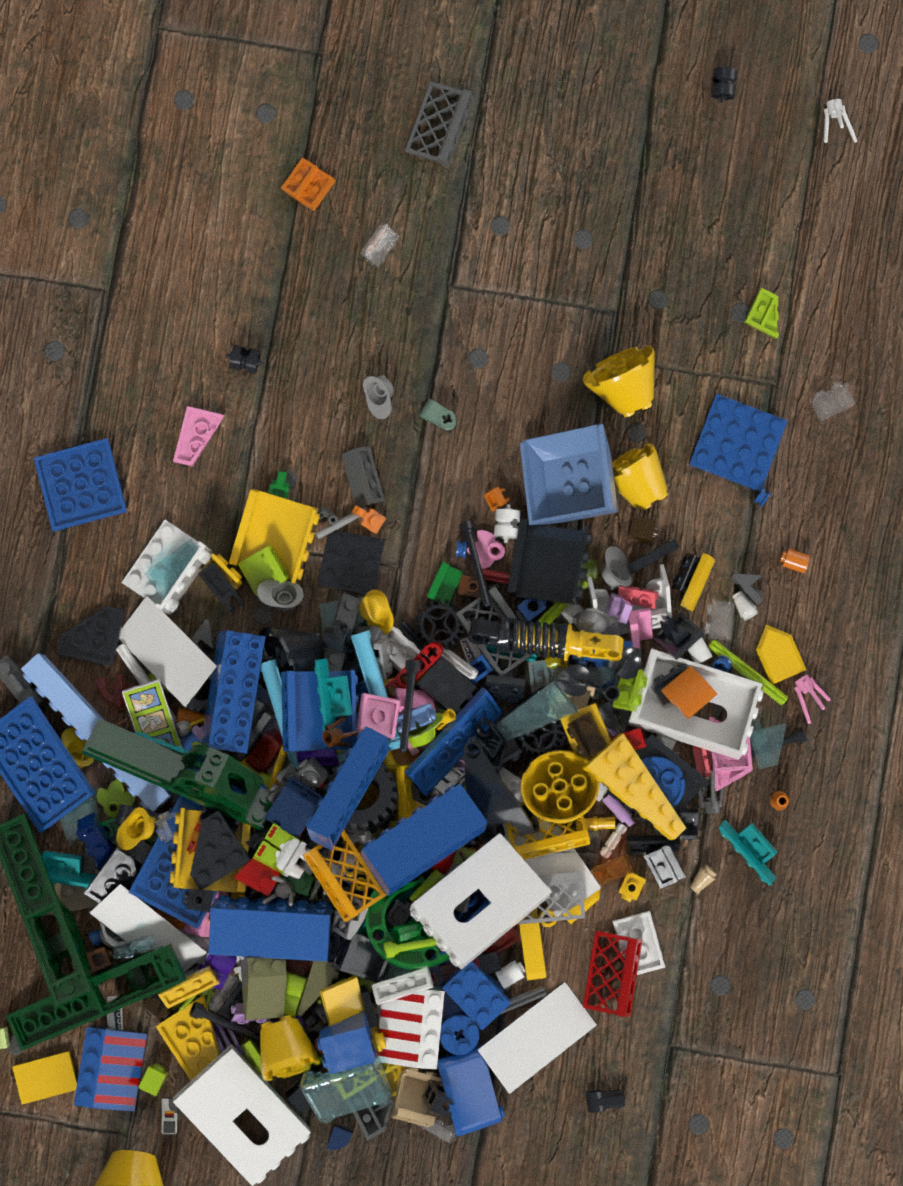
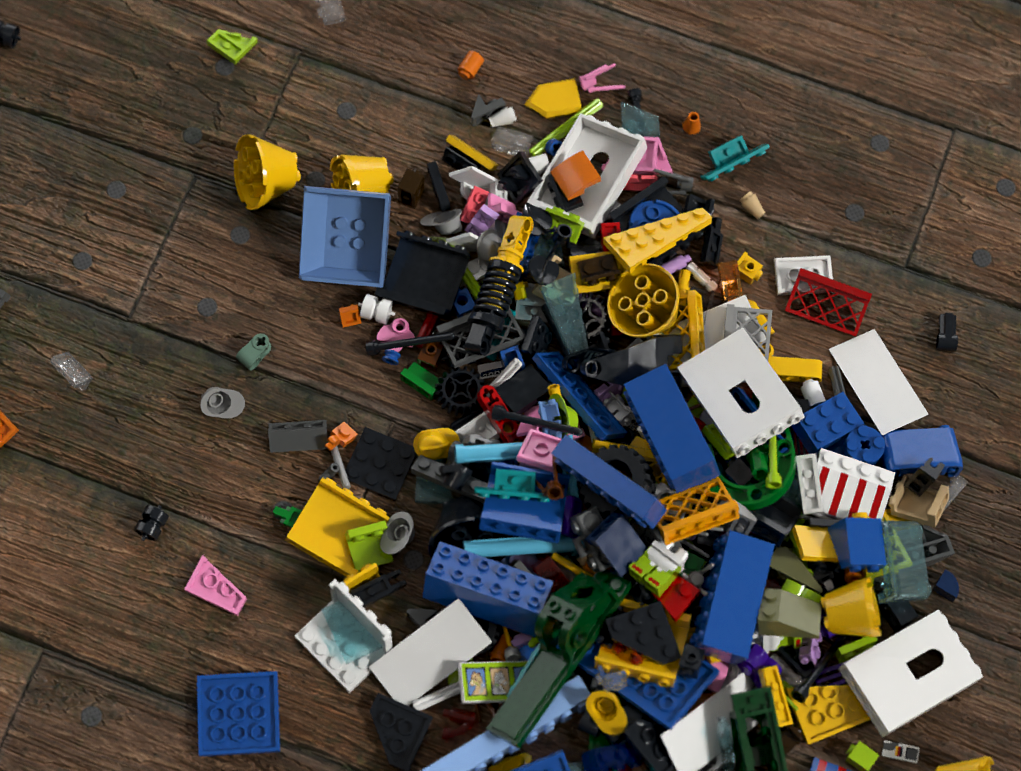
camera: 85 degrees left, 15 degrees down
lime plate [97,779,135,818] -> none
plate [644,843,686,889] -> none
blue plate [689,394,788,492] -> none
blue bush [754,488,771,507] -> none

